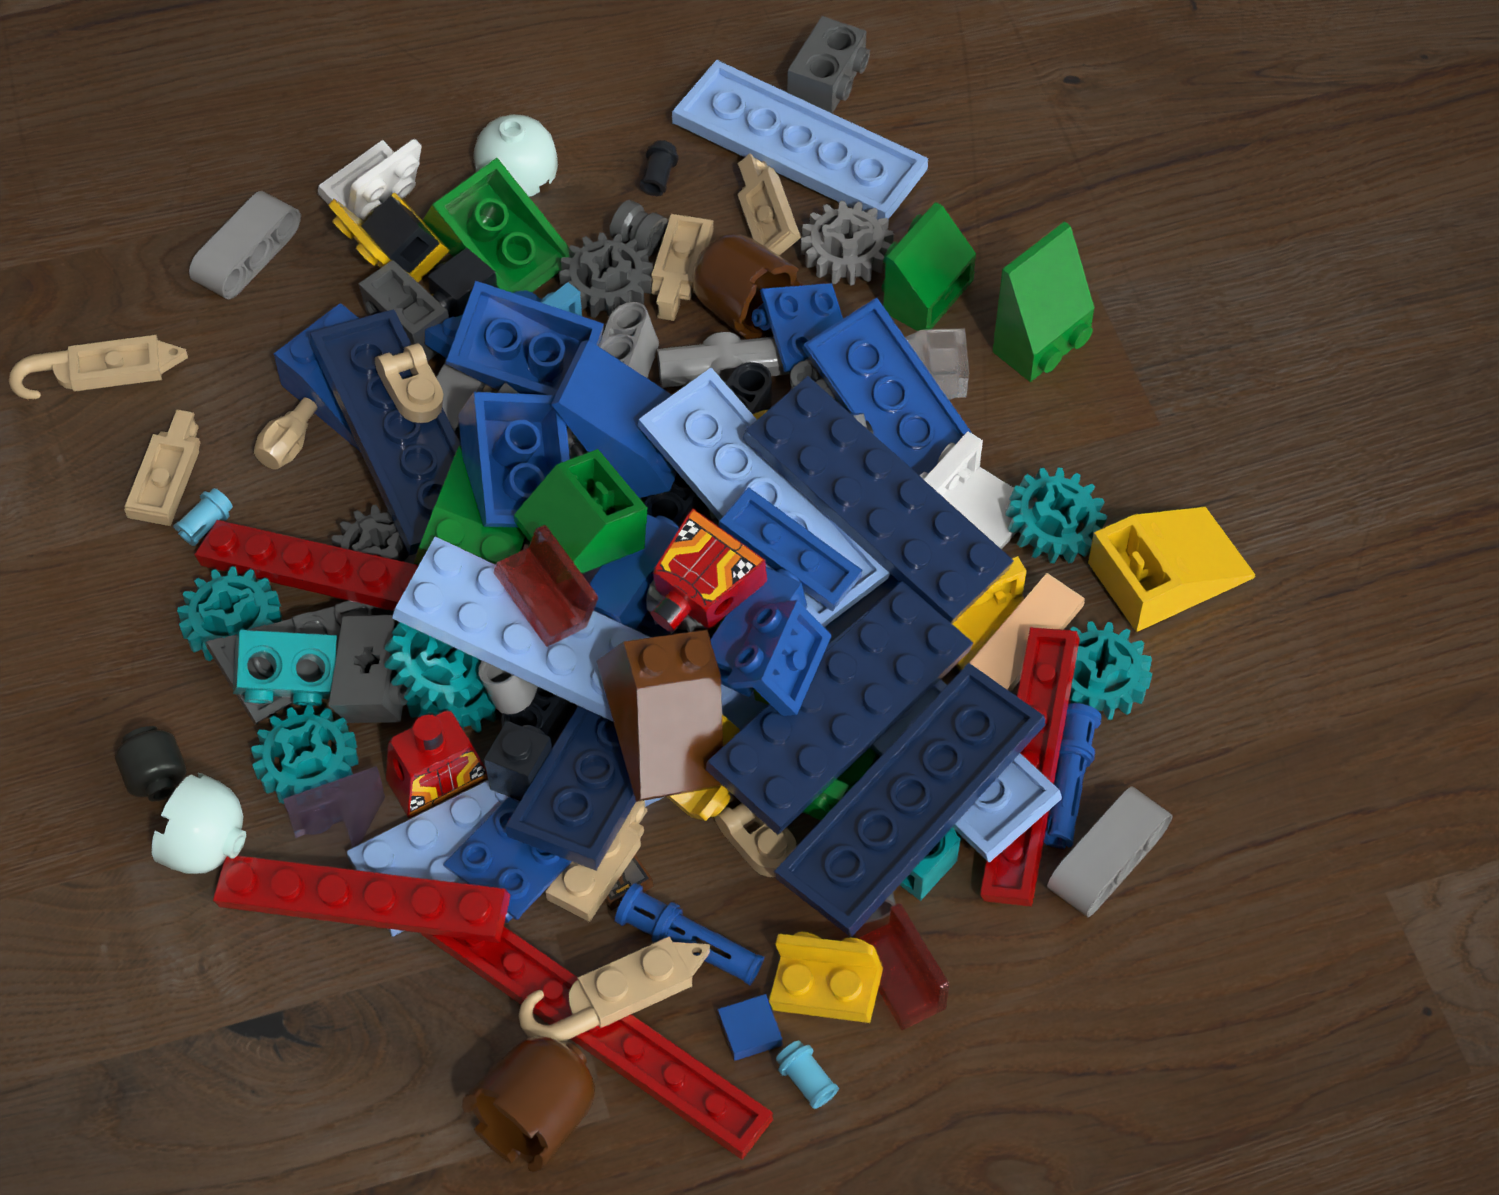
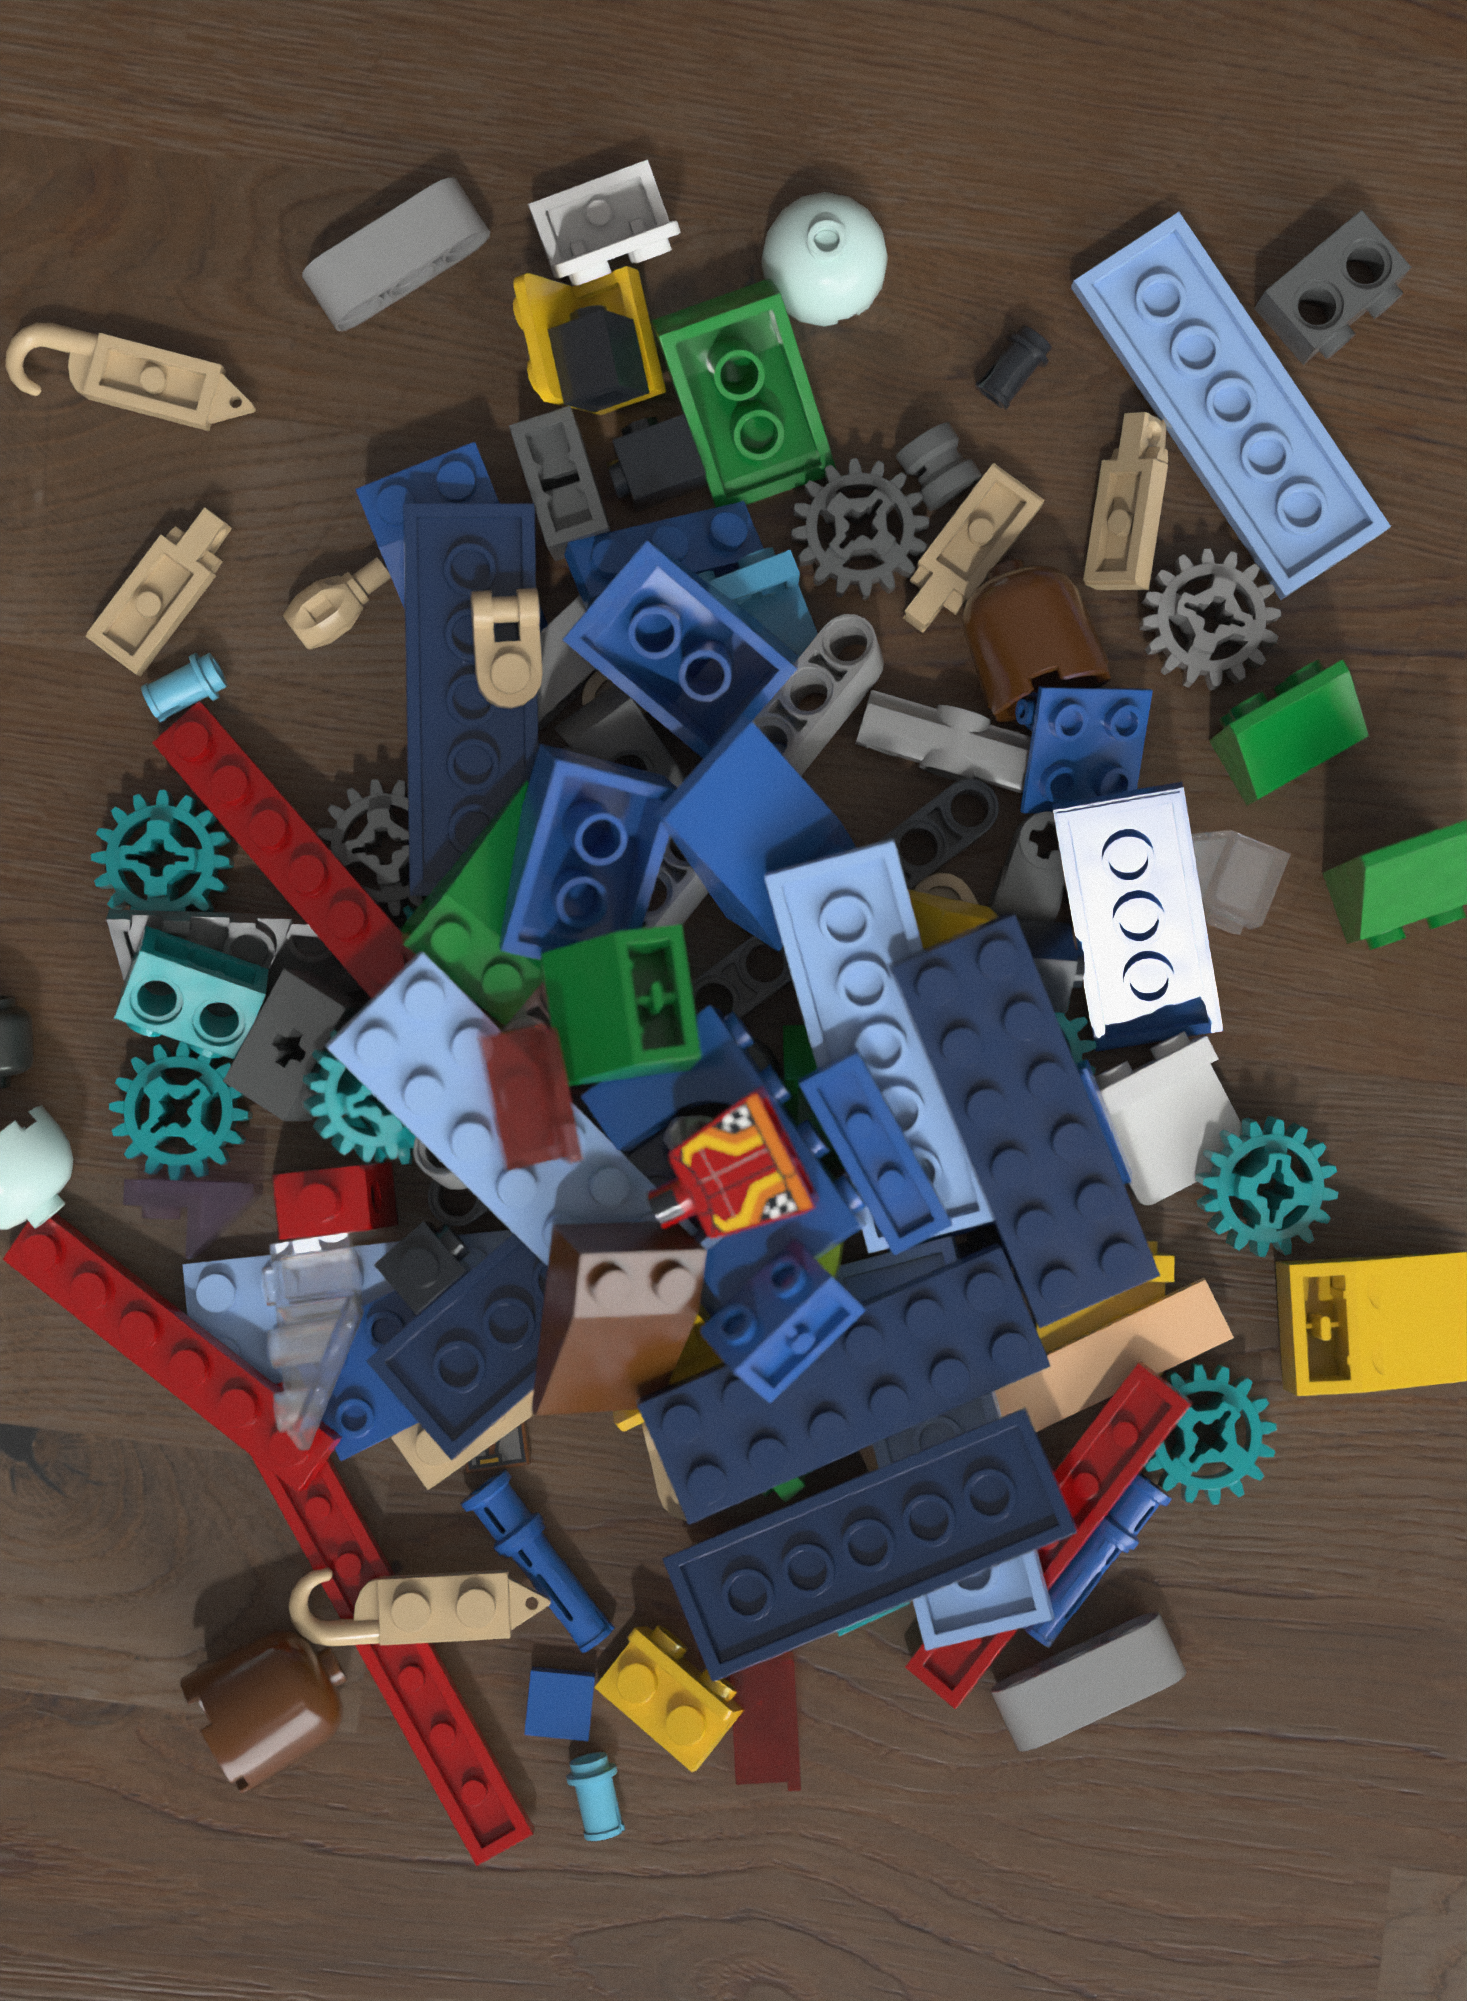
camera: 25 degrees right, 30 degrees up
none -> clear slope [262,1233,364,1451]

